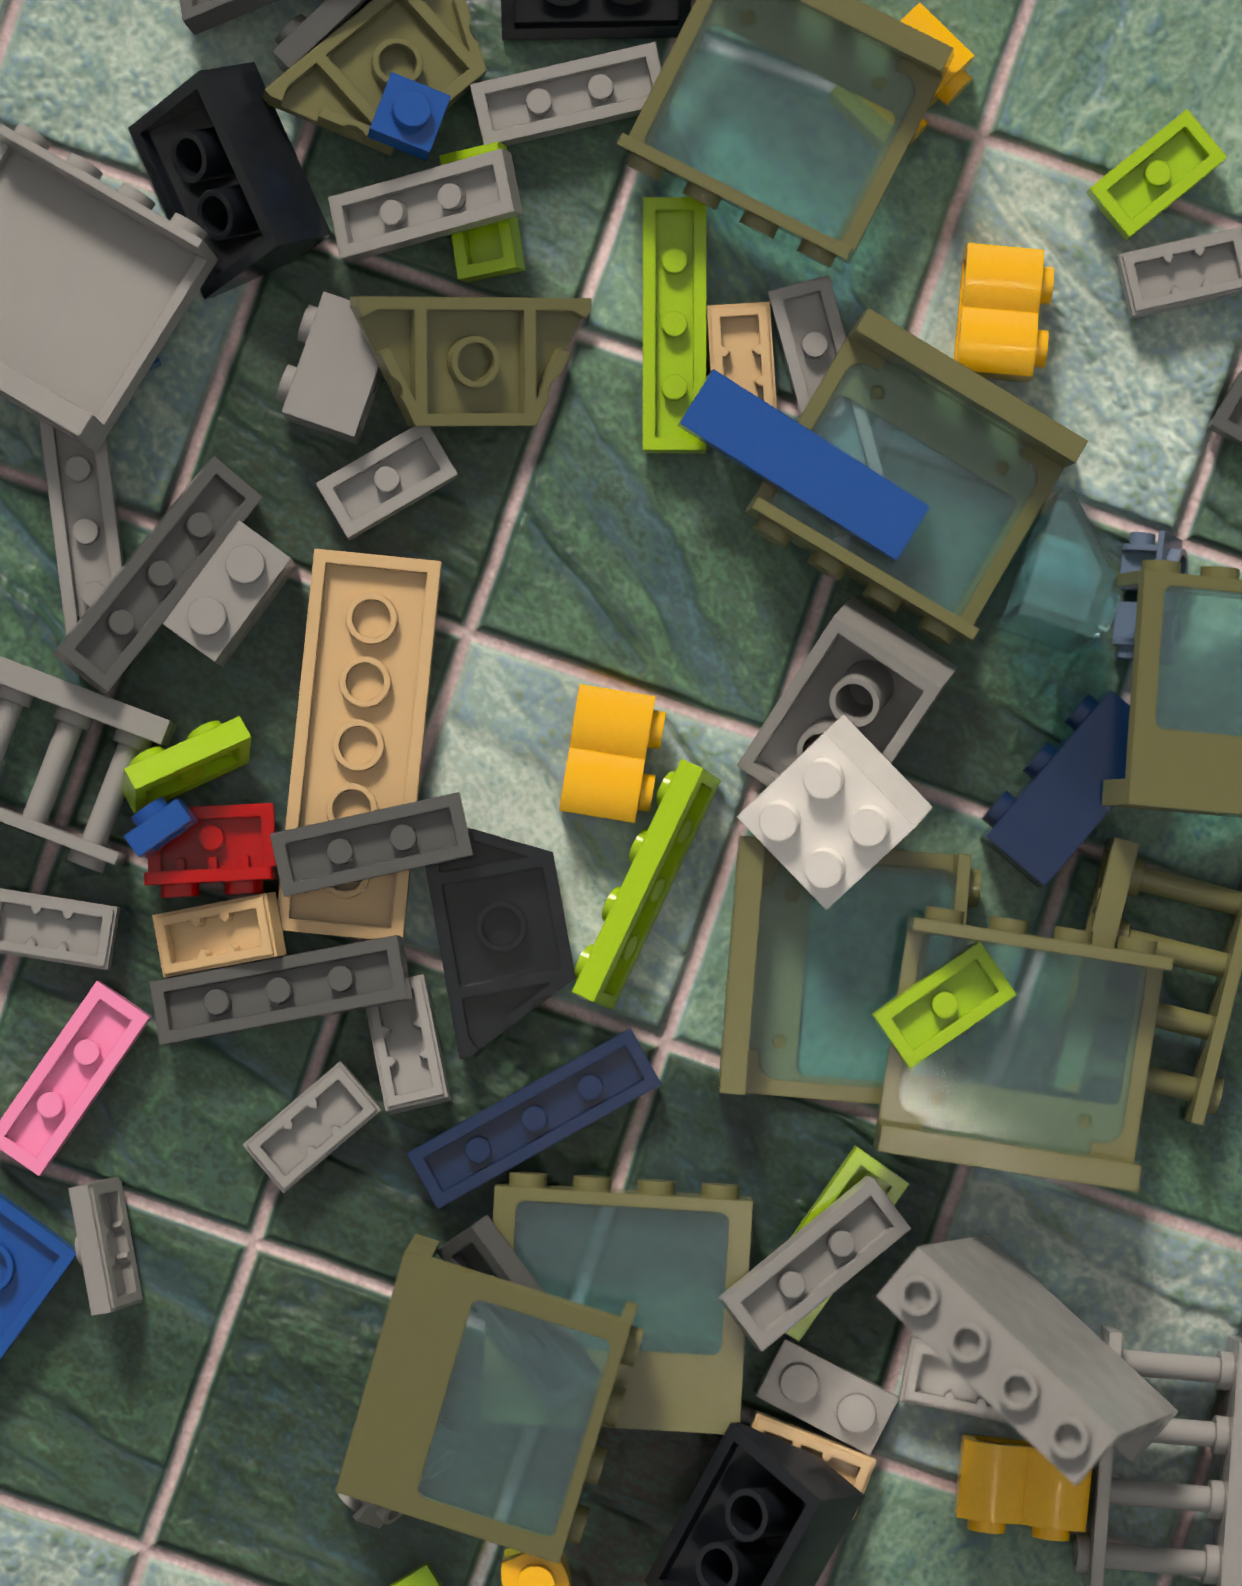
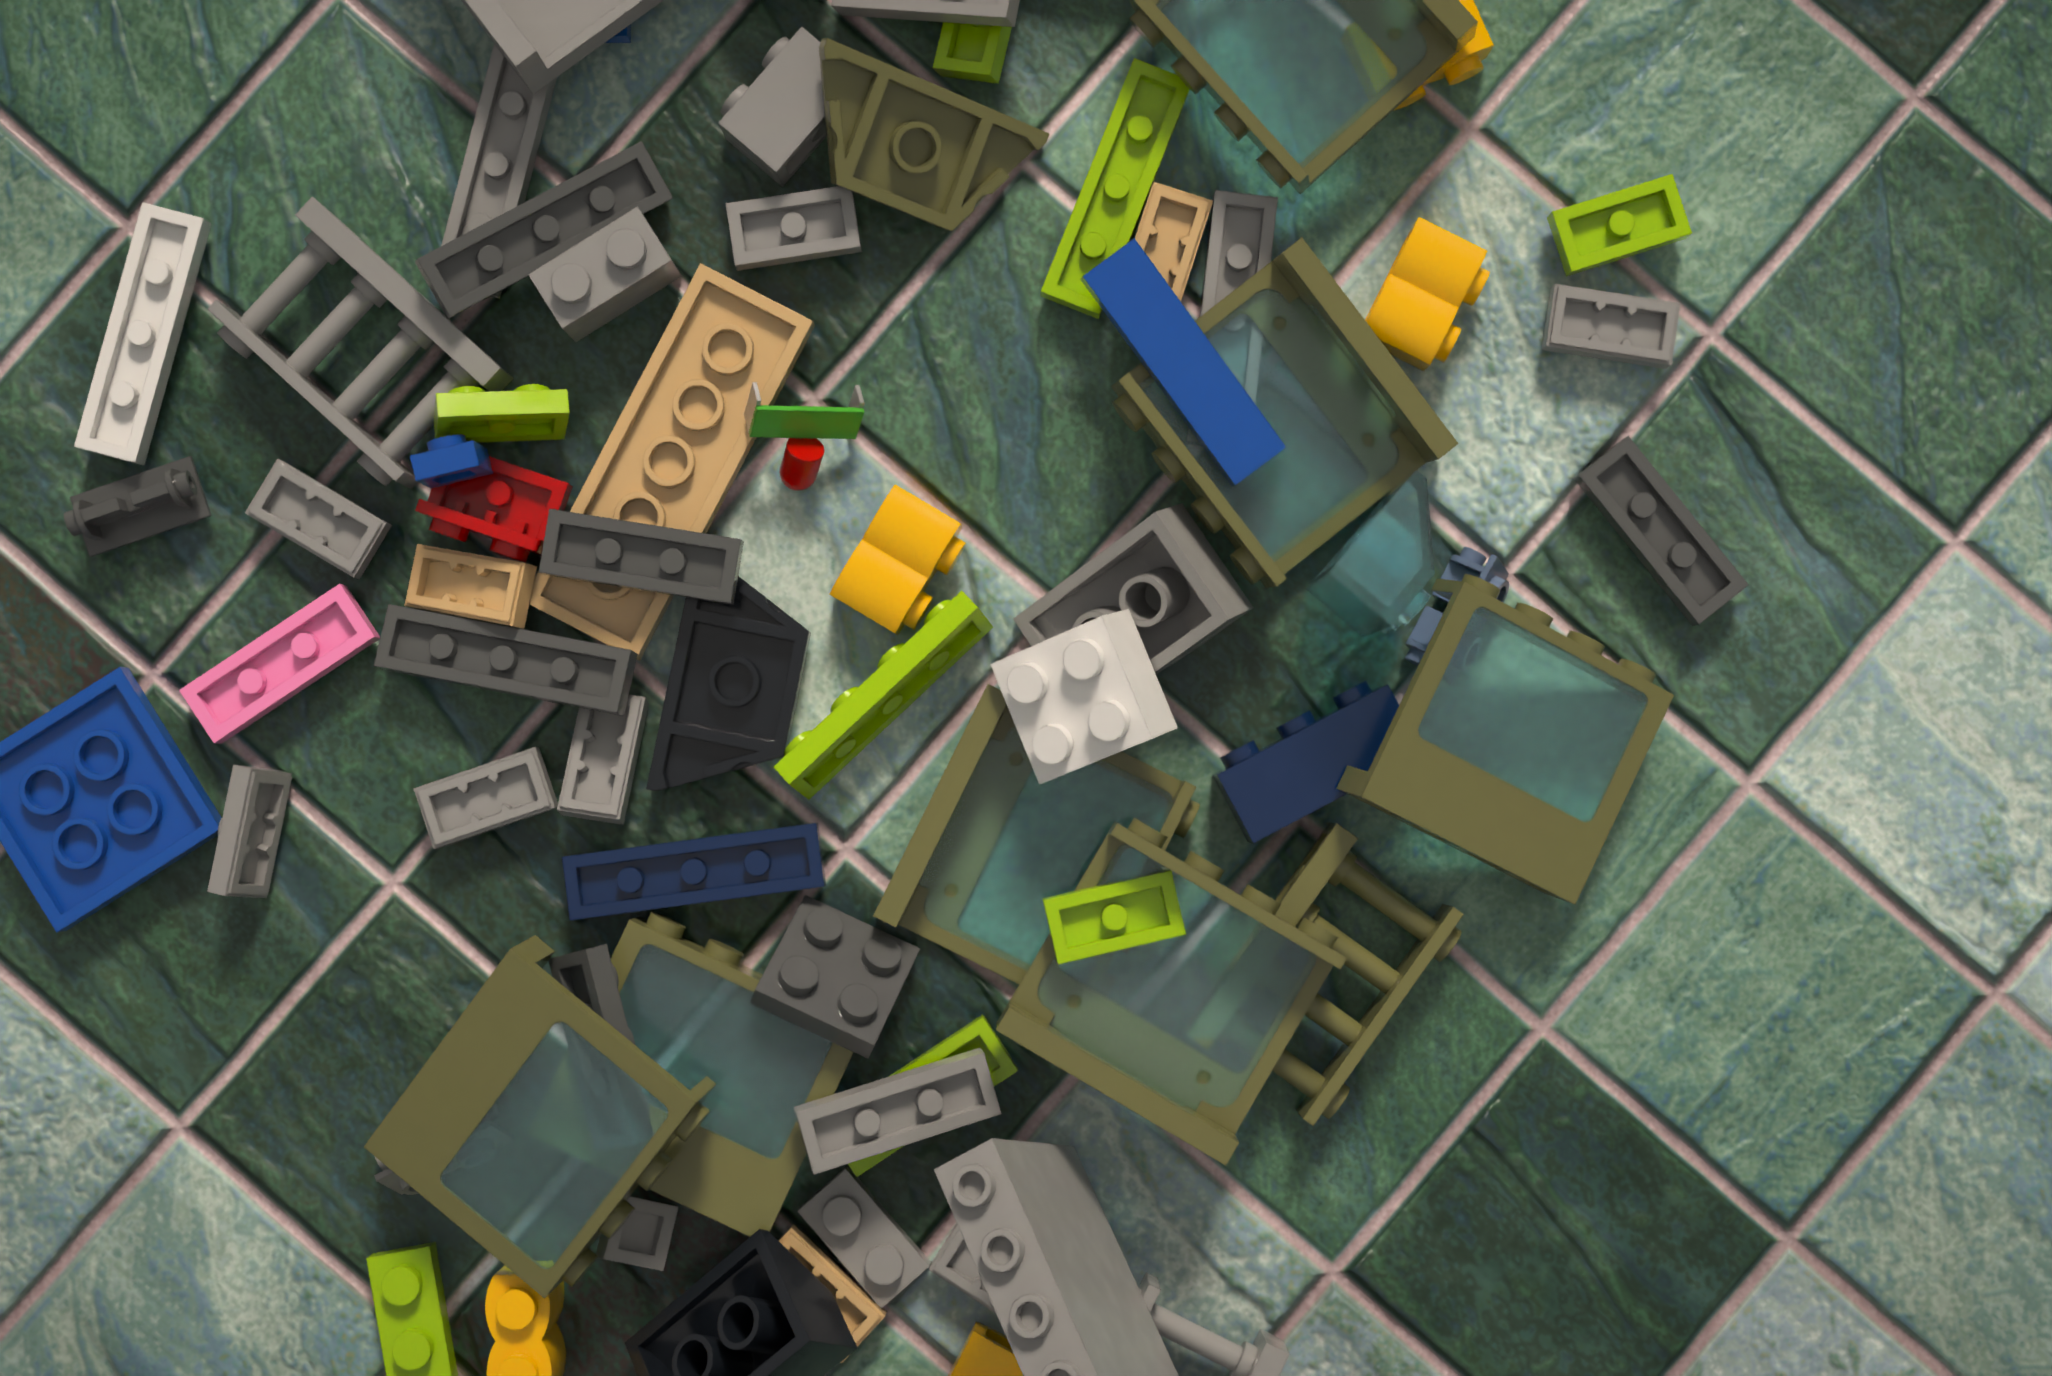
camera: 20 degrees right, 0 degrees up
none -> light grey plate [596,1196,678,1271]
none -> piece [744,382,865,491]
none -> dark grey plate [750,895,920,1059]

